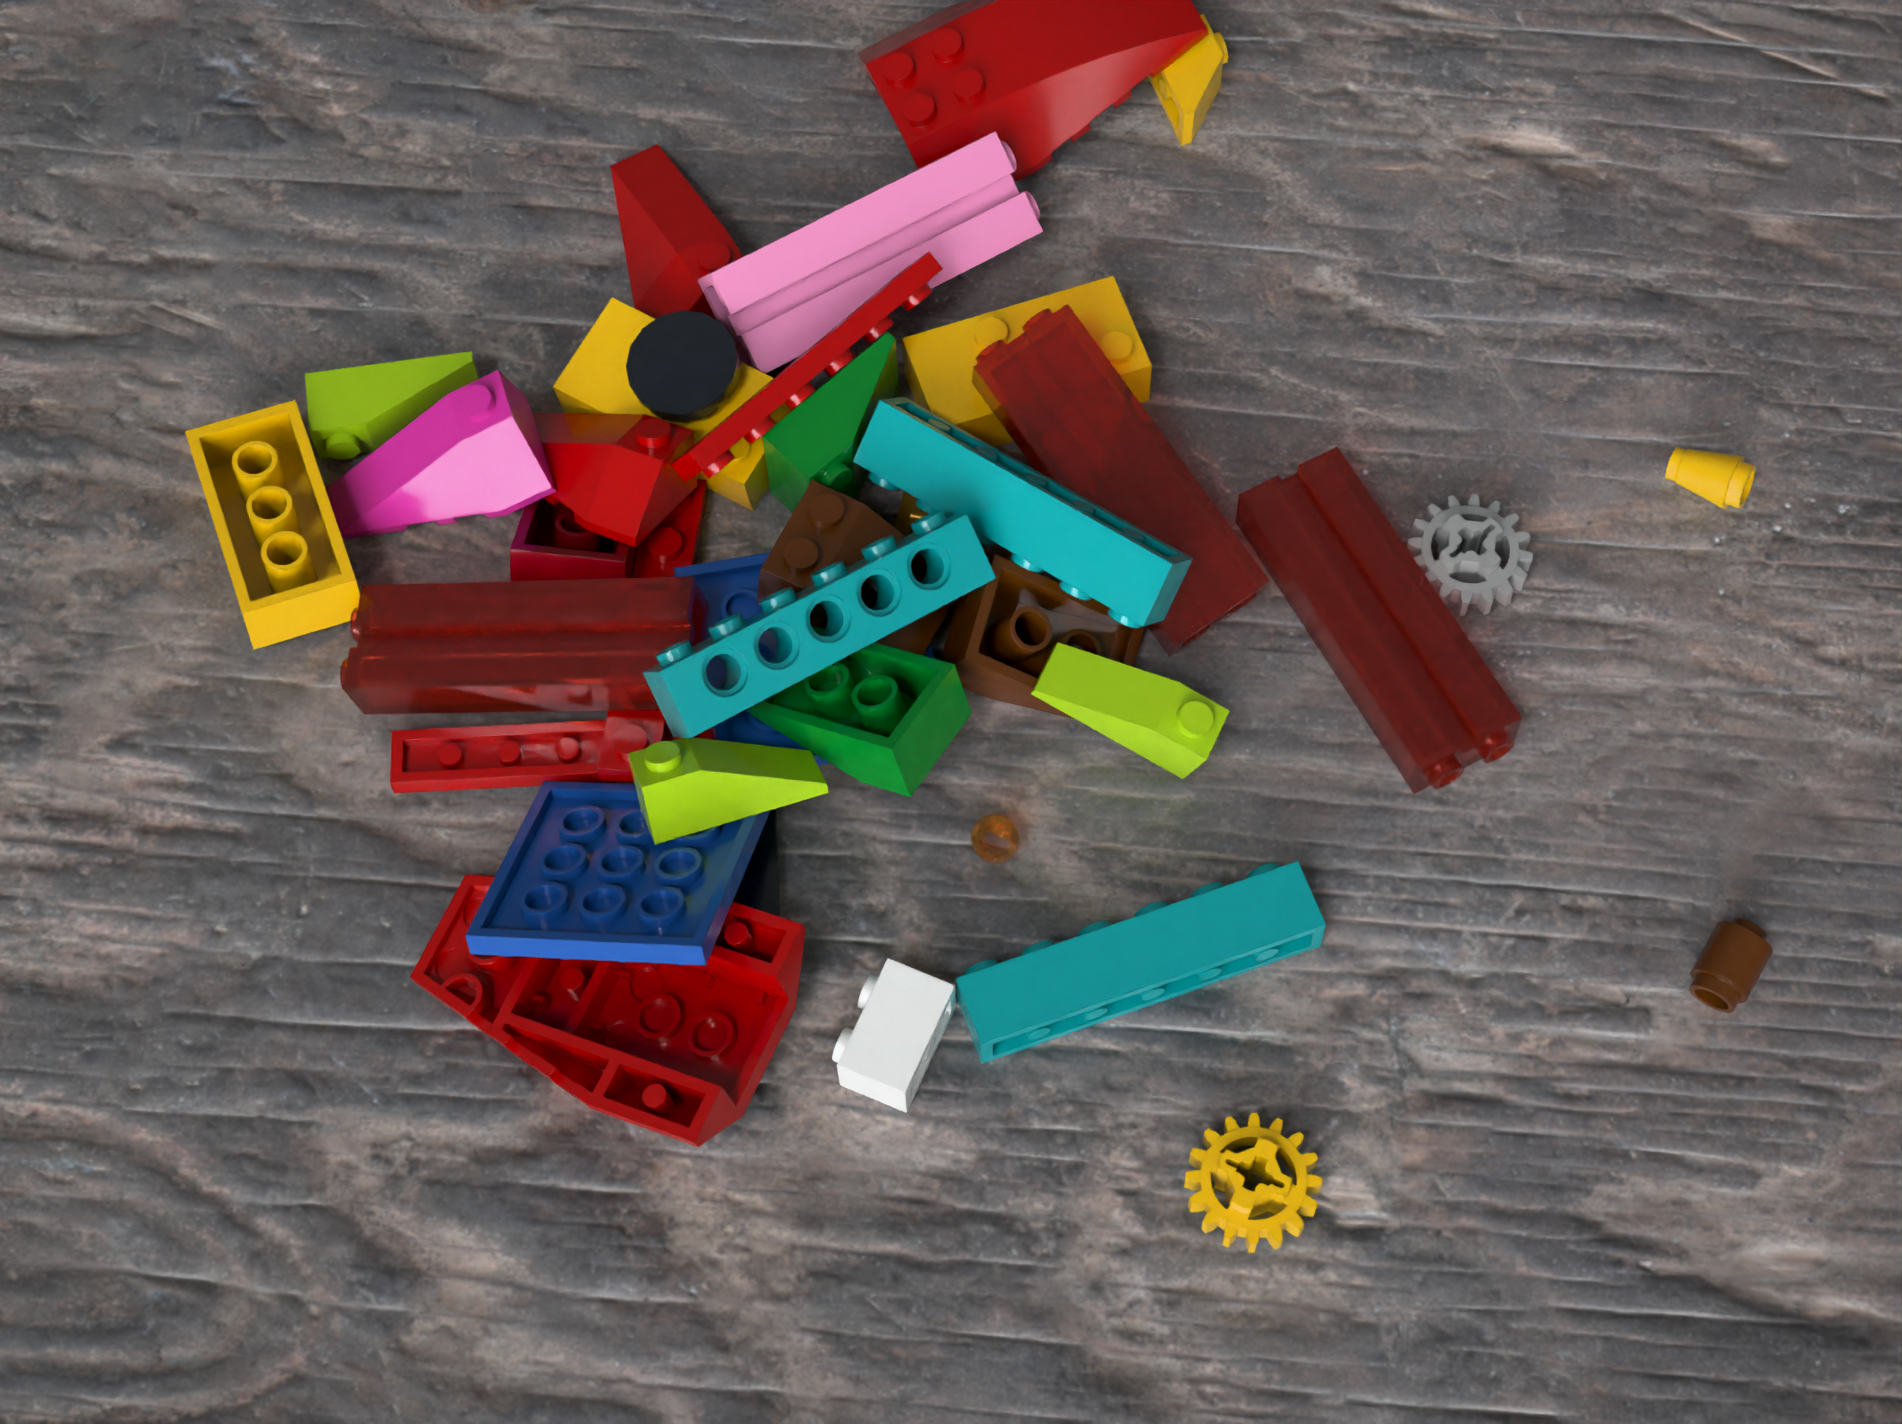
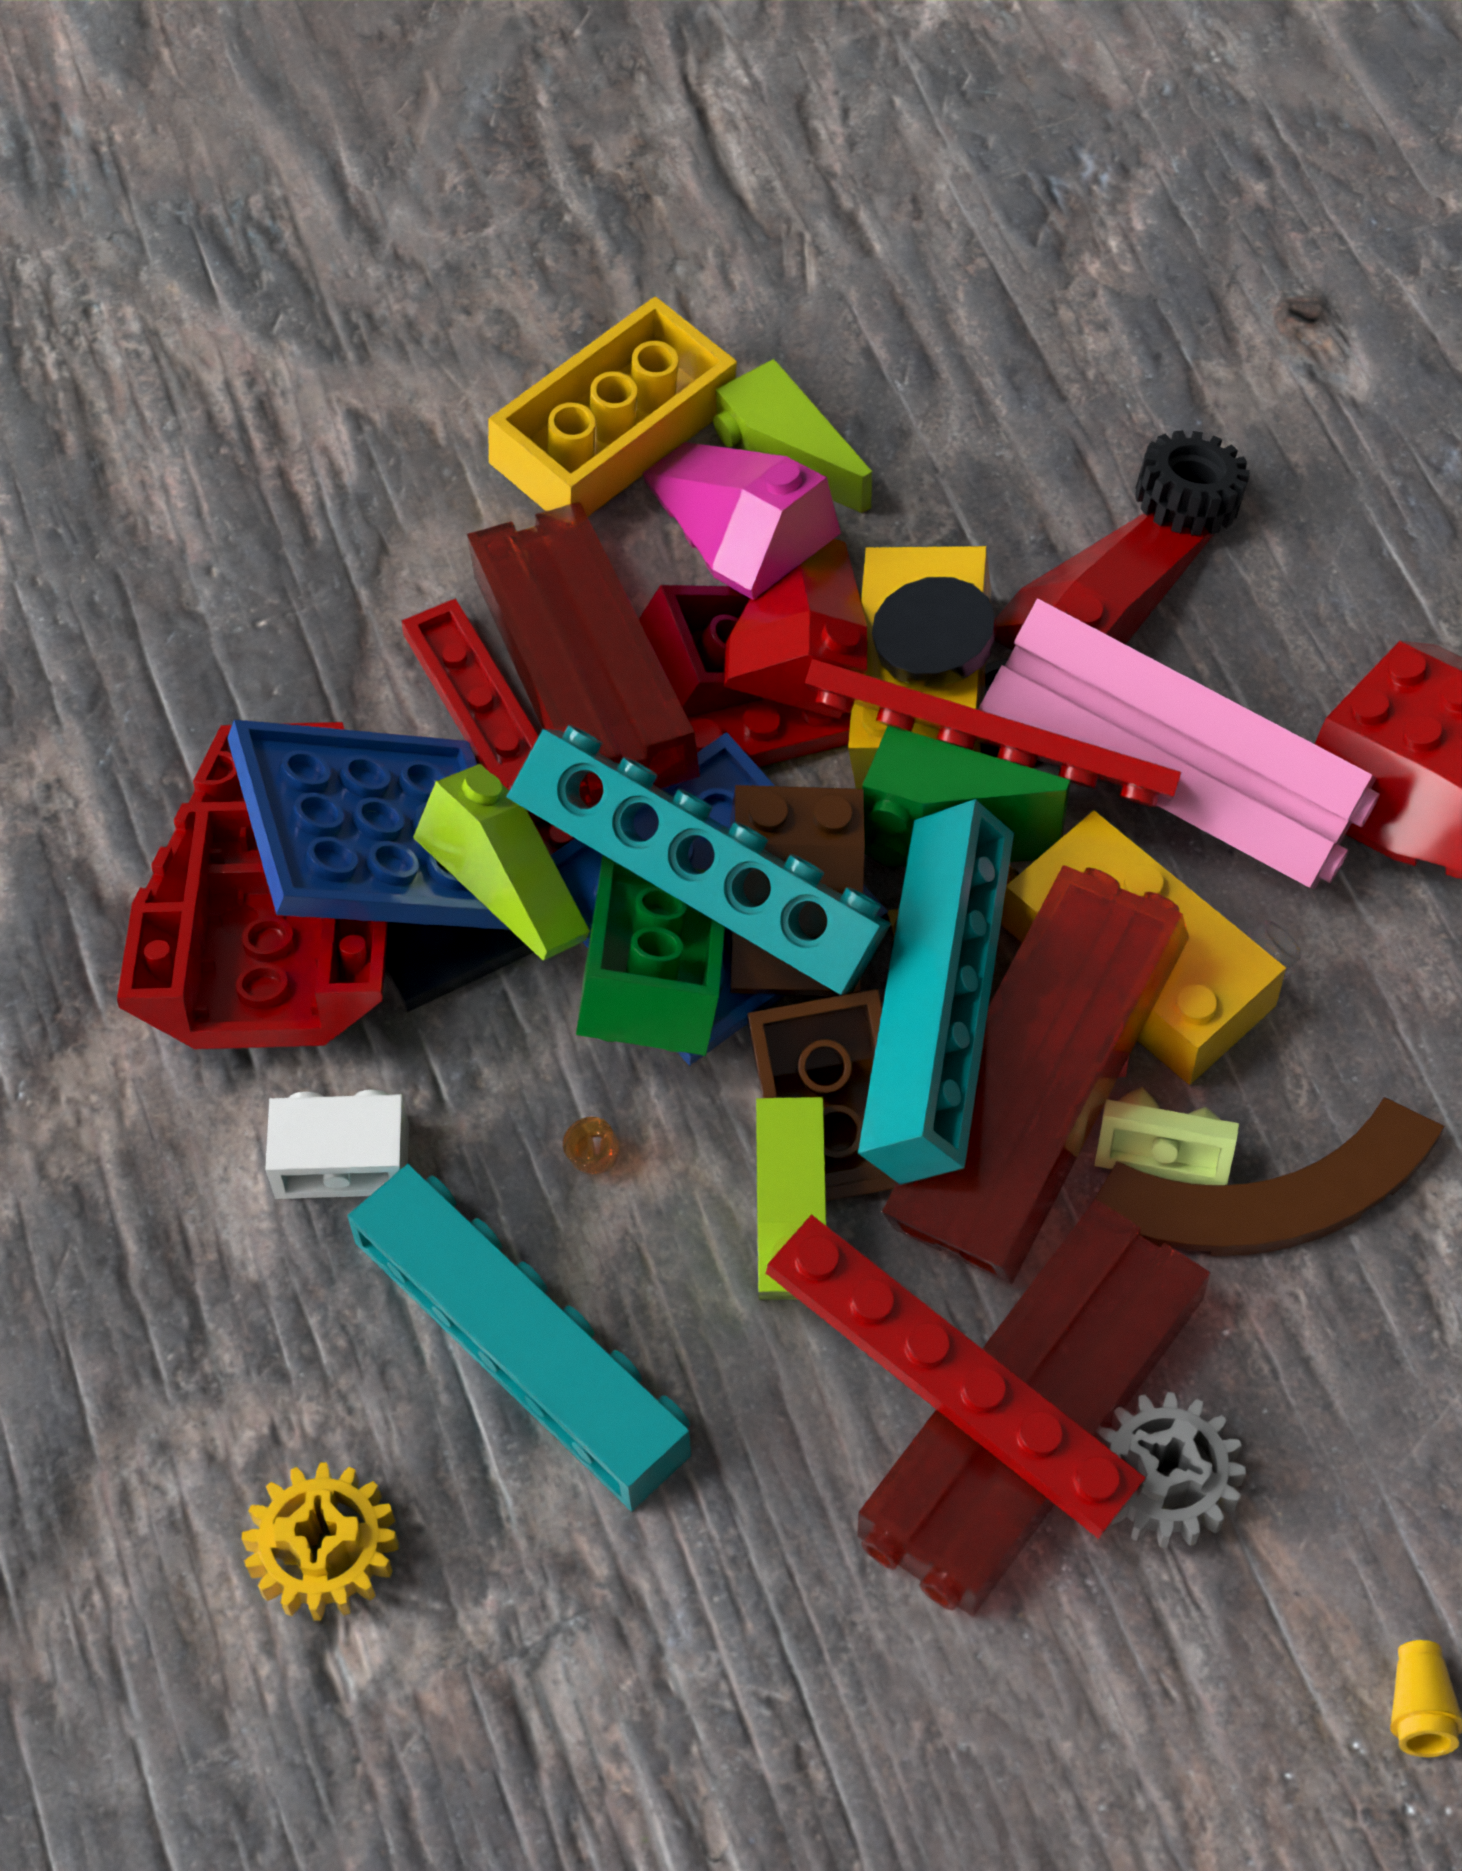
camera: 65 degrees right, 5 degrees down
none -> red plate [766,1214,1145,1539]
none -> reddish brown tile [1084,1097,1445,1256]
none -> yellowish green tile [1094,1087,1239,1185]
none -> black tyre [1135,430,1250,536]

